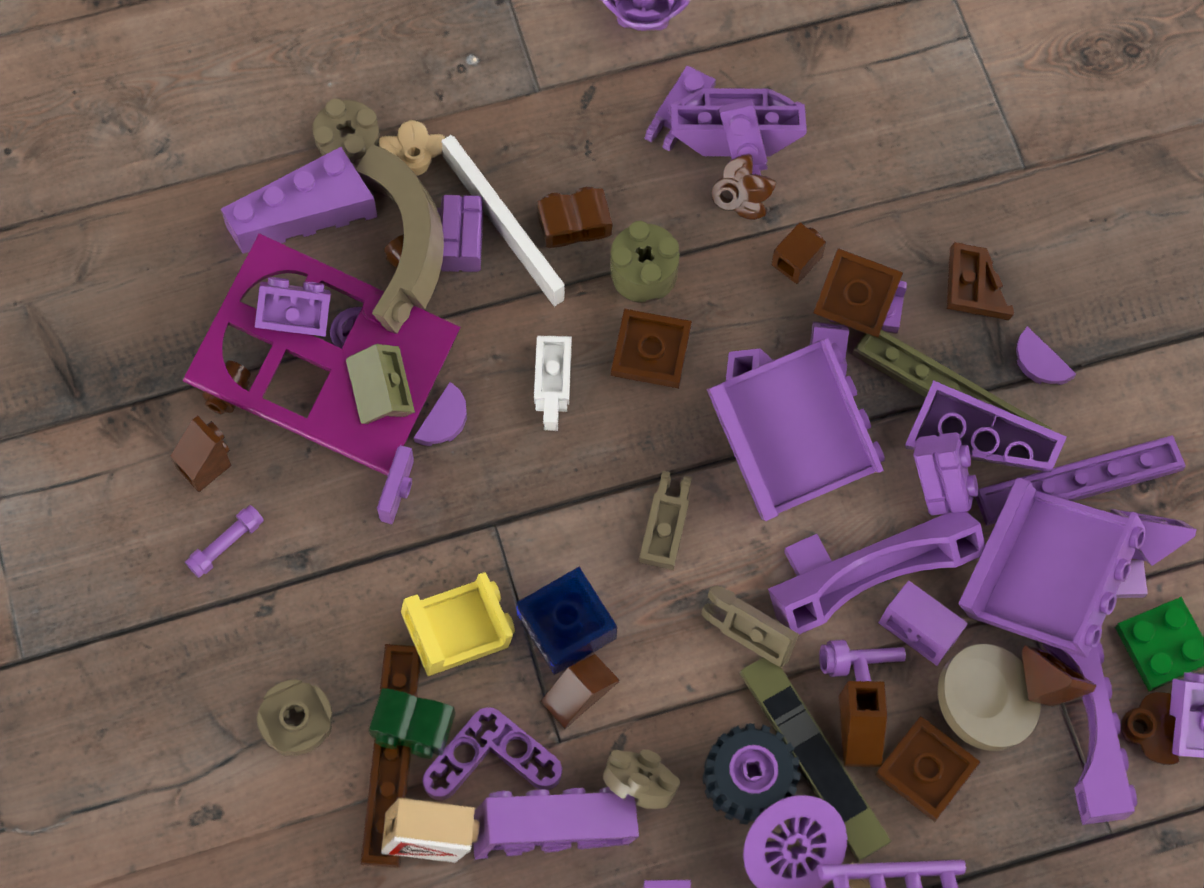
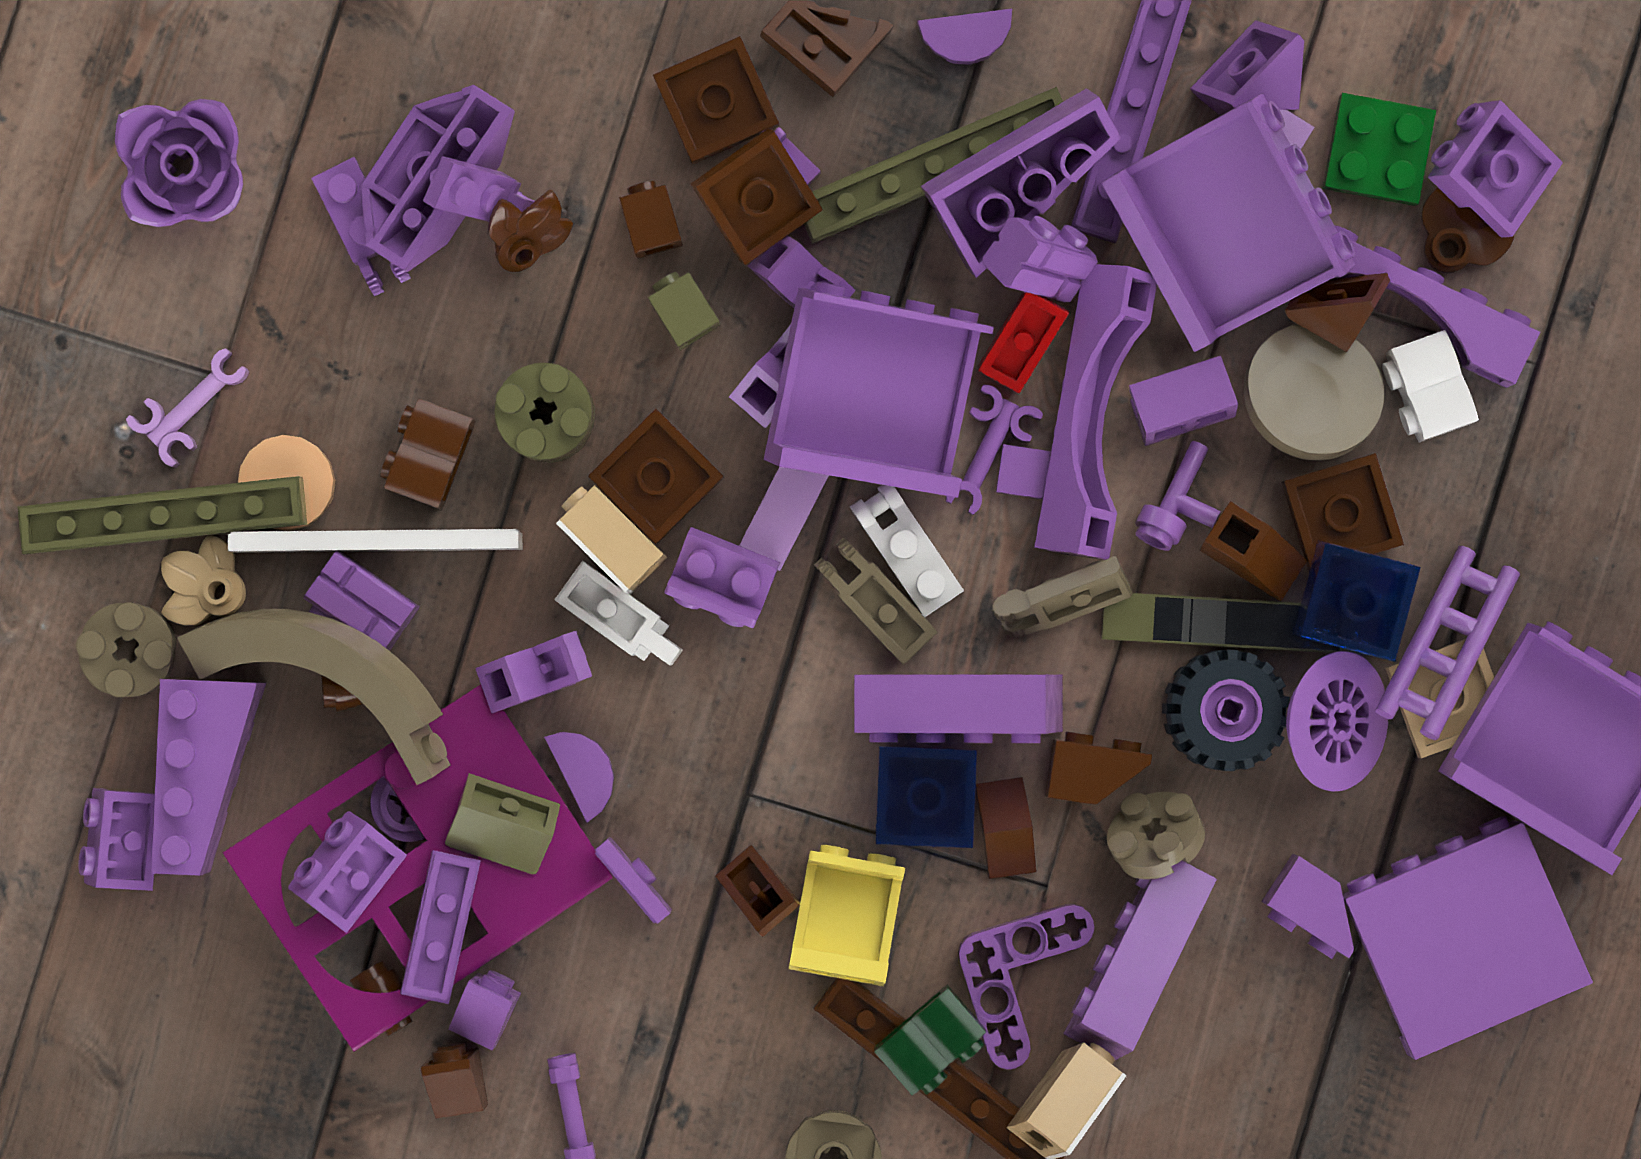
camera: 55 degrees left, 20 degrees up
none -> olive tile [17,476,307,555]
none -> medium lavender bracket [78,788,155,891]
none -> lavender bar [126,348,249,468]
none -> light nougat tile [238,435,336,531]
none -> medium lavender tile [400,850,481,1004]
none -> medium lavender slope [448,970,521,1050]
none -> medium lavender brick [475,631,592,713]
none -> tan piece [556,485,668,595]
none -> olive brick [648,272,721,351]
none -> reddish brown plate [653,36,779,165]
none -> medium lavender bracket [664,527,780,628]
none -> reddish brown slope [715,845,800,937]
none -> lavender tile [739,467,829,571]
none -> white plate [849,485,964,617]
none -> medium lavender wedge [854,674,1063,743]
none -> medium lavender bar [946,385,1043,515]
none -> red plate [978,292,1069,394]
none -> reddish brown slope [1045,731,1152,805]
none -> clear blue brick [1293,540,1421,662]
none -> white brick [1382,330,1479,443]

